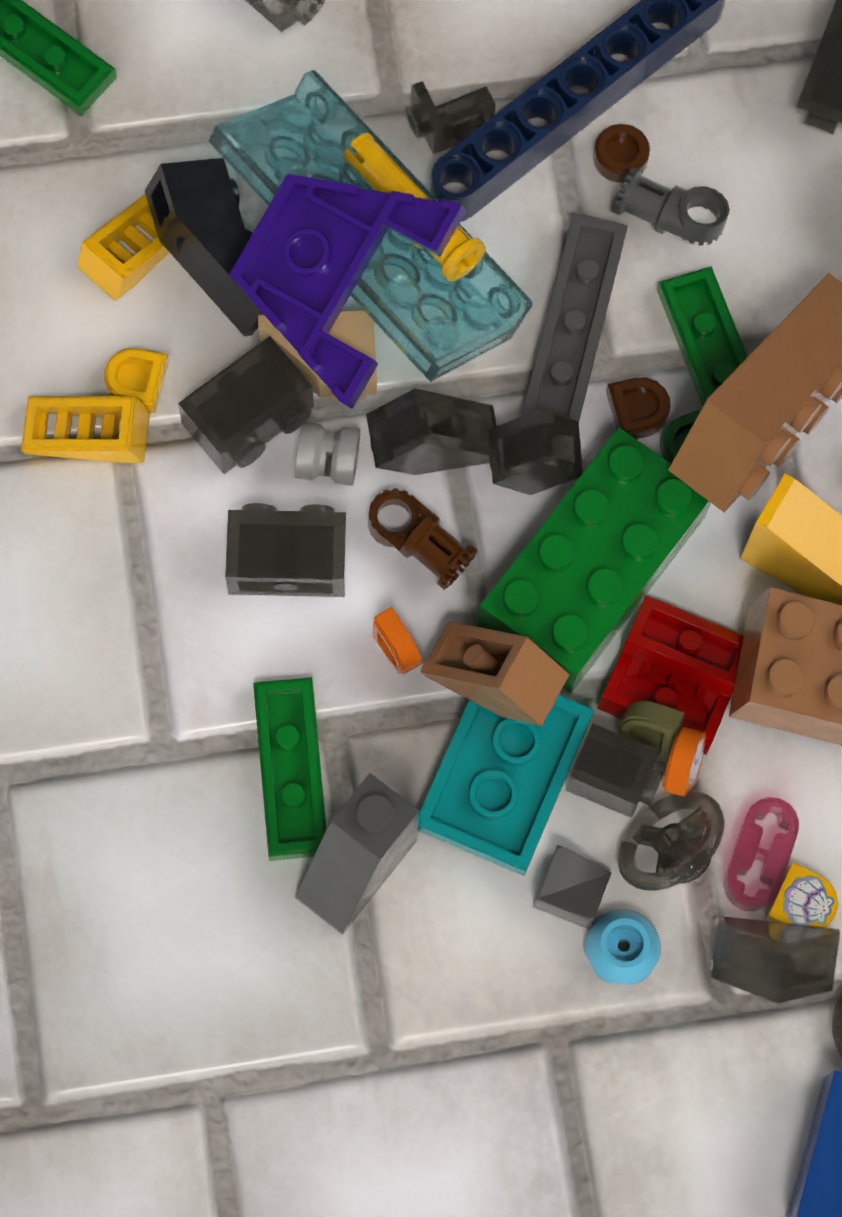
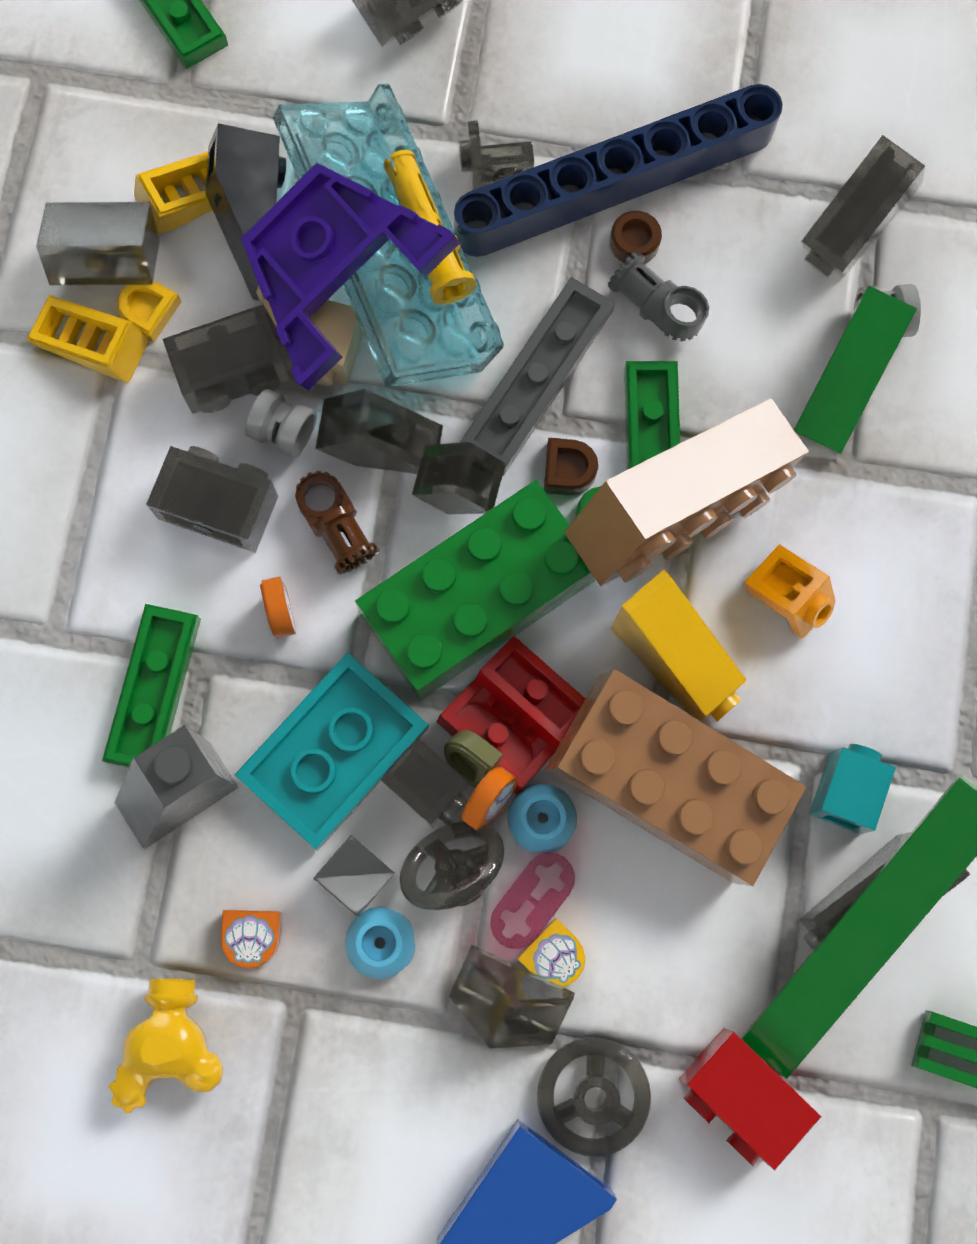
camera: 20 degrees right, 5 degrees up
medium nougat slope [420,621,569,726] -> none
none -> clear smoke brick [36,202,160,285]
none -> yellow animal [108,978,223,1113]
none -> tile [221,910,282,968]
none -> medium azure plate [507,784,577,853]

